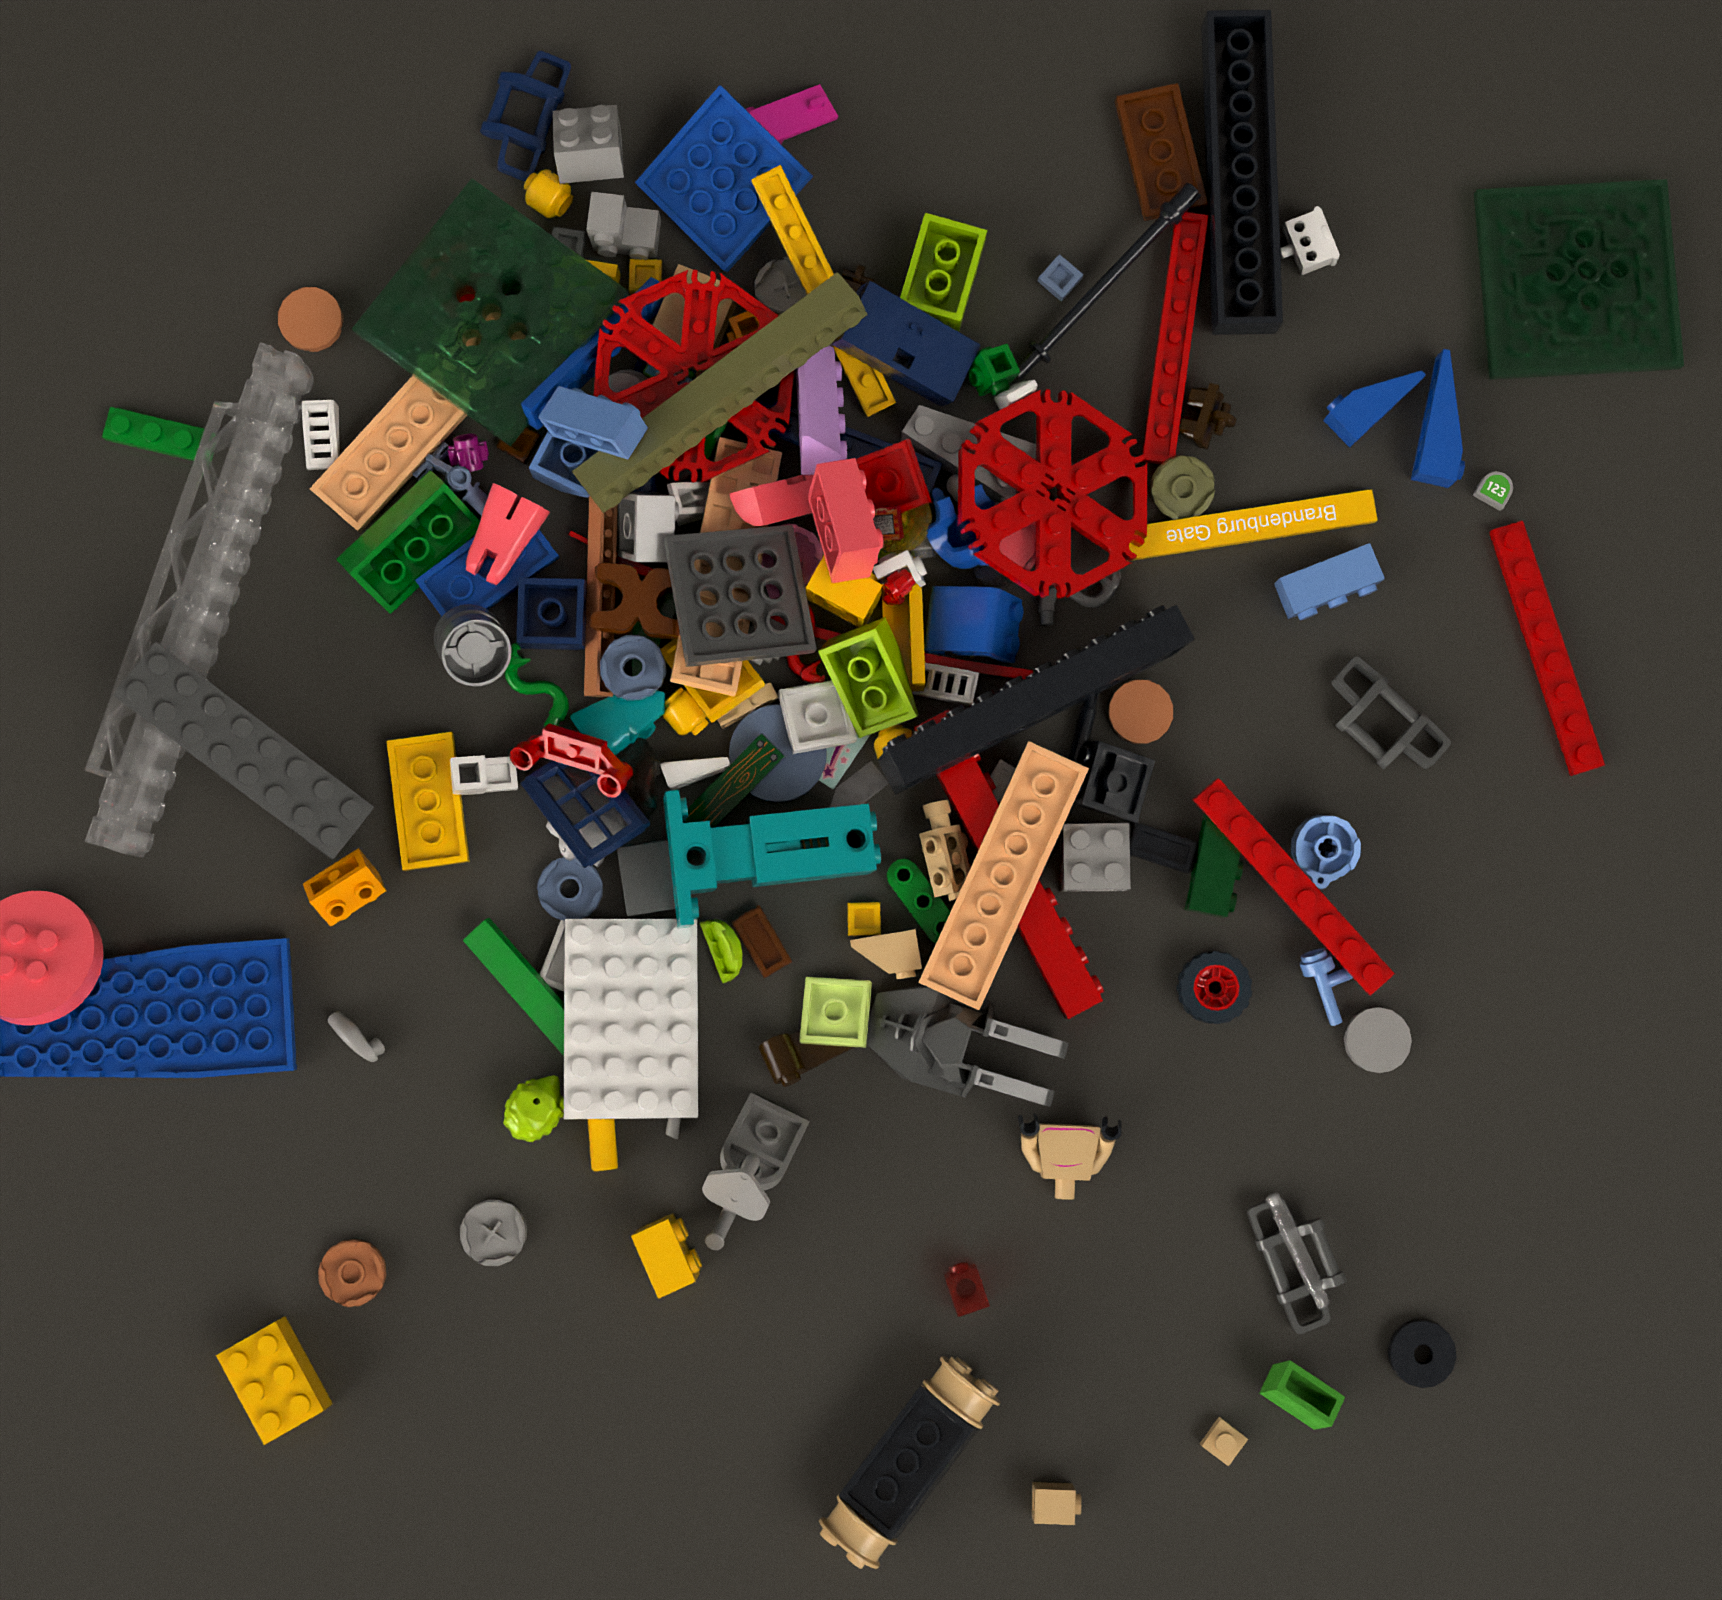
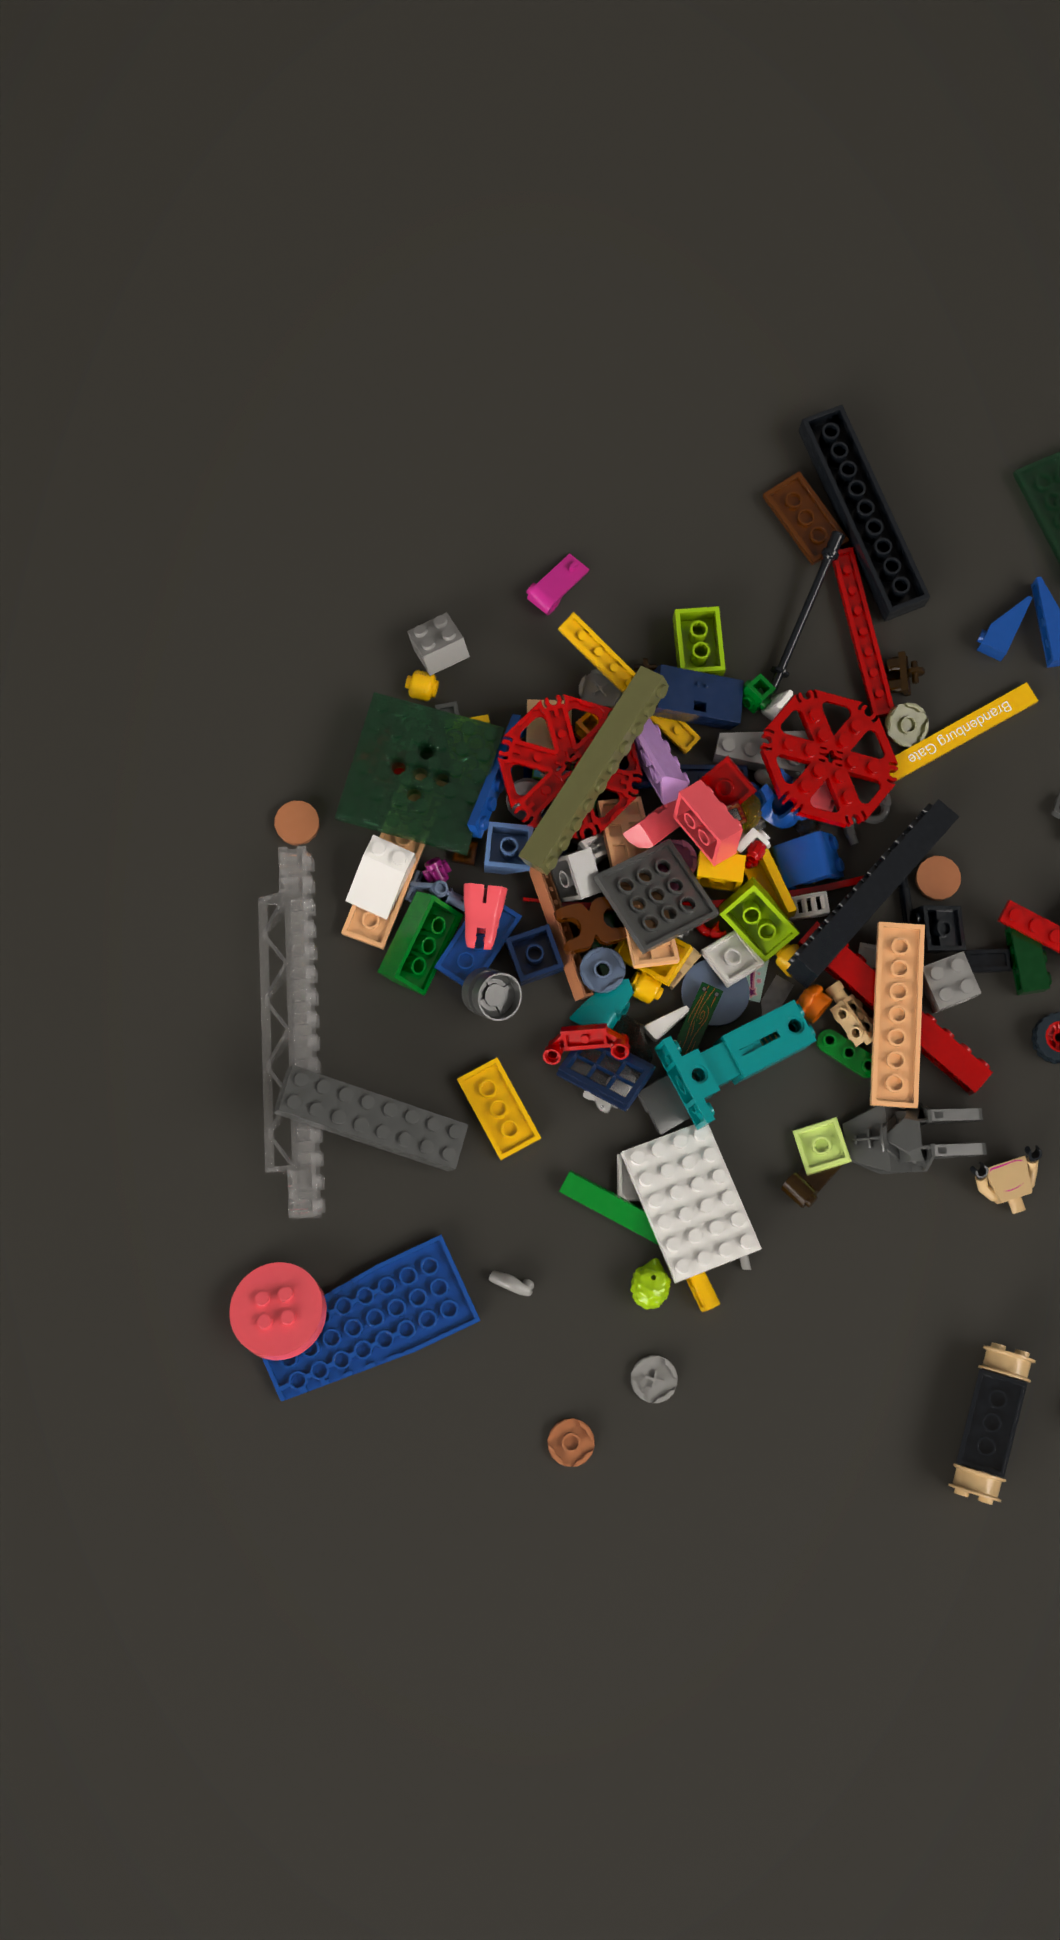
camera: 20 degrees left, 5 degrees down
green plate [102,407,207,462] -> none
yellow brick [216,1316,333,1445] -> none
white slope [302,400,340,470] -> none
light orange brick [303,848,387,927] -> none
white brick [450,755,518,795] -> none
dark blue bar [480,51,571,182] -> none
green animal [504,643,569,727] -> none
sand blue tile [537,857,603,921] -> none
medium blue brick [538,386,648,460] -> none
light grey brick [586,192,661,260] -> none
yellow tile [629,259,662,294] -> none
yellow brick [631,1213,702,1299] -> none
blue plate [635,85,813,272] -> none
lime plate [700,919,743,983] -> none
light grey plate [702,1093,810,1250] -> none
reddish brown tile [731,905,792,978] -> none
yellow tile [847,902,881,936] -> none
tan slope [850,929,922,979] -> none
clear red brick [944,1261,990,1317] -> none
sand blue plate [1038,254,1084,302] -> none
medium blue brick [1274,543,1385,621] -> none
white piece [1280,206,1340,275] -> none
none -> white slope [345,835,416,920]
none -> orange piece [796,984,833,1024]

